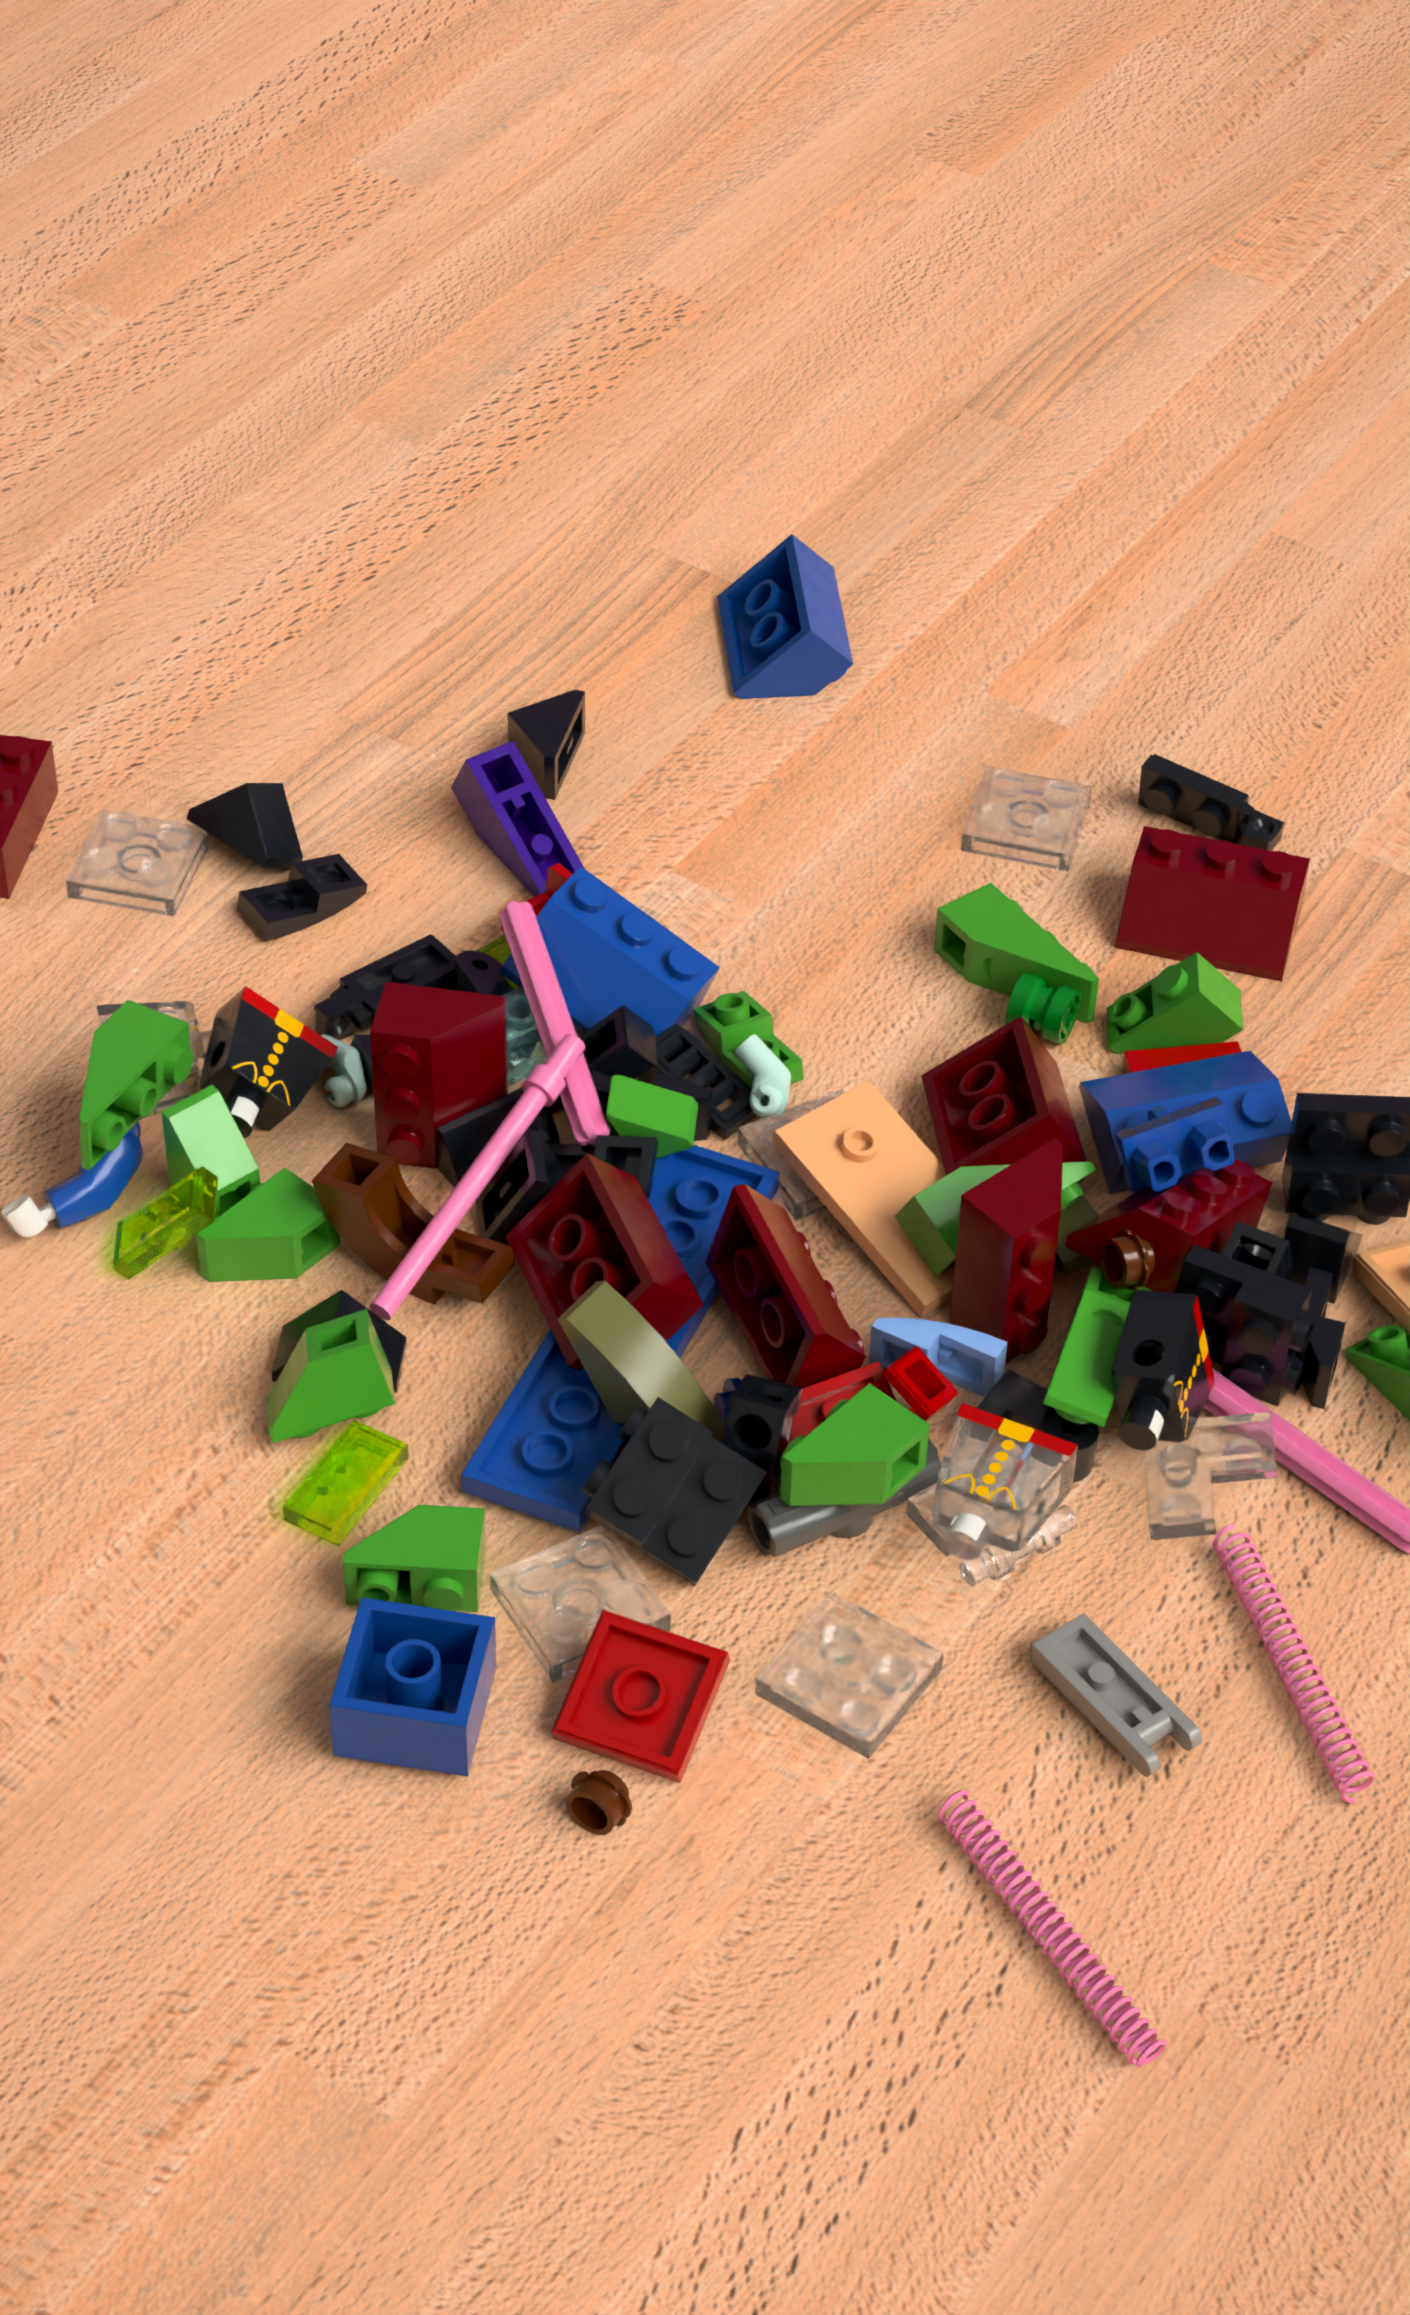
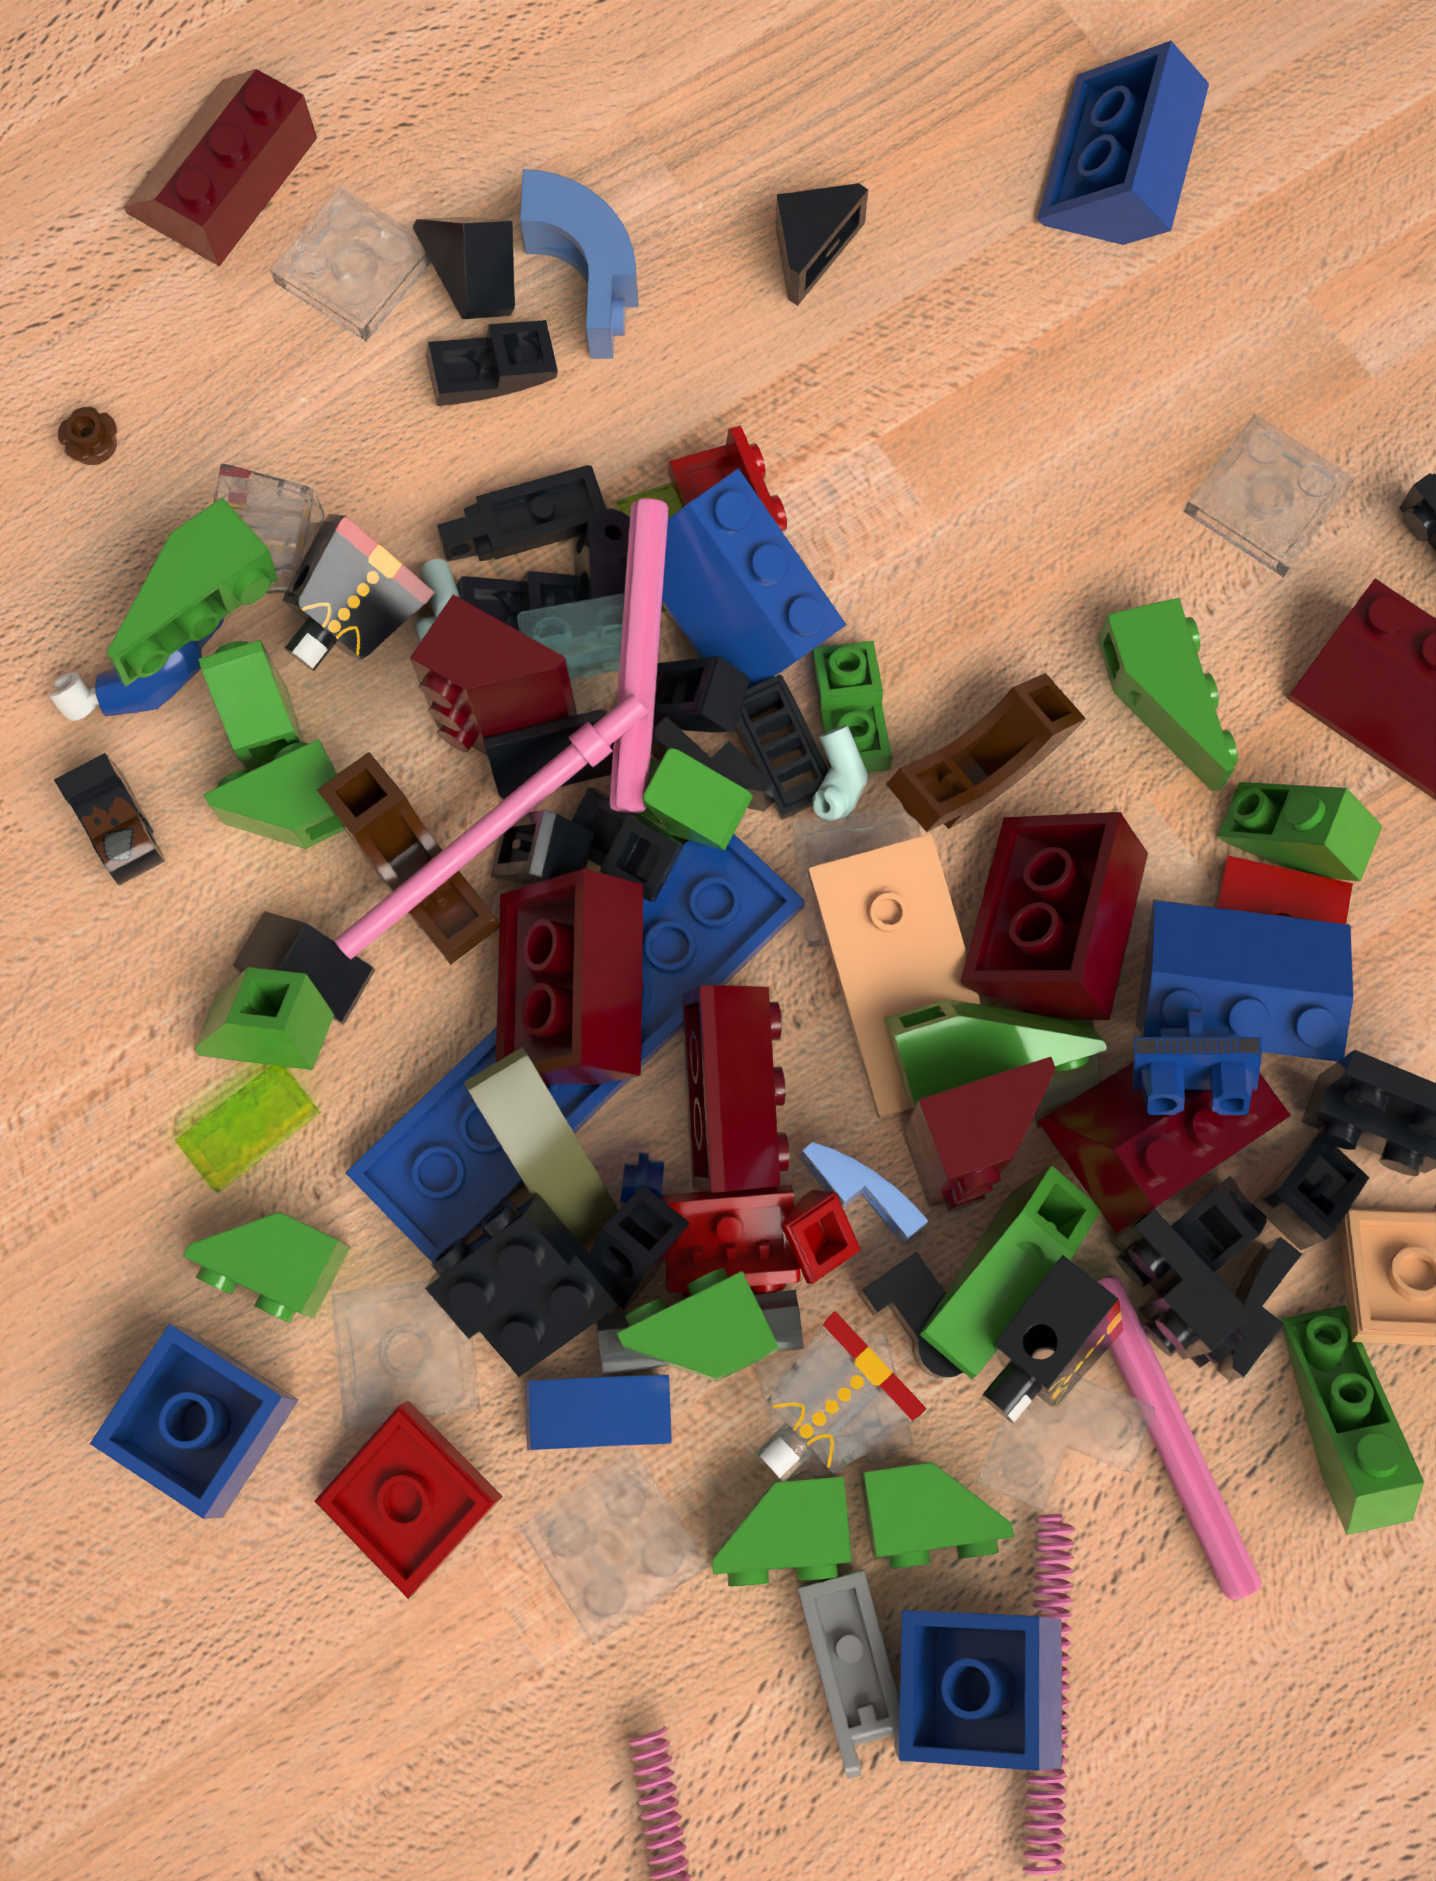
camera: 25 degrees right, 30 degrees up
clear neon green plate [113,1166,218,1279] -> none
dark purple slope [451,741,585,897] -> none
reddish brown plate [566,1770,632,1835] -> none
green wheel [1005,972,1082,1045] -> none
reddish brown plate [1099,1229,1155,1291] -> none
none -> black leg [54,753,165,885]
none -> medium blue arch [520,169,639,359]
none -> blue slope [525,1375,672,1450]
none -> bright green slope [712,1477,852,1586]
none -> bright green slope [860,1462,1014,1569]
none -> reddish brown arch [886,673,1086,832]
none -> blue brick [899,1610,1062,1771]

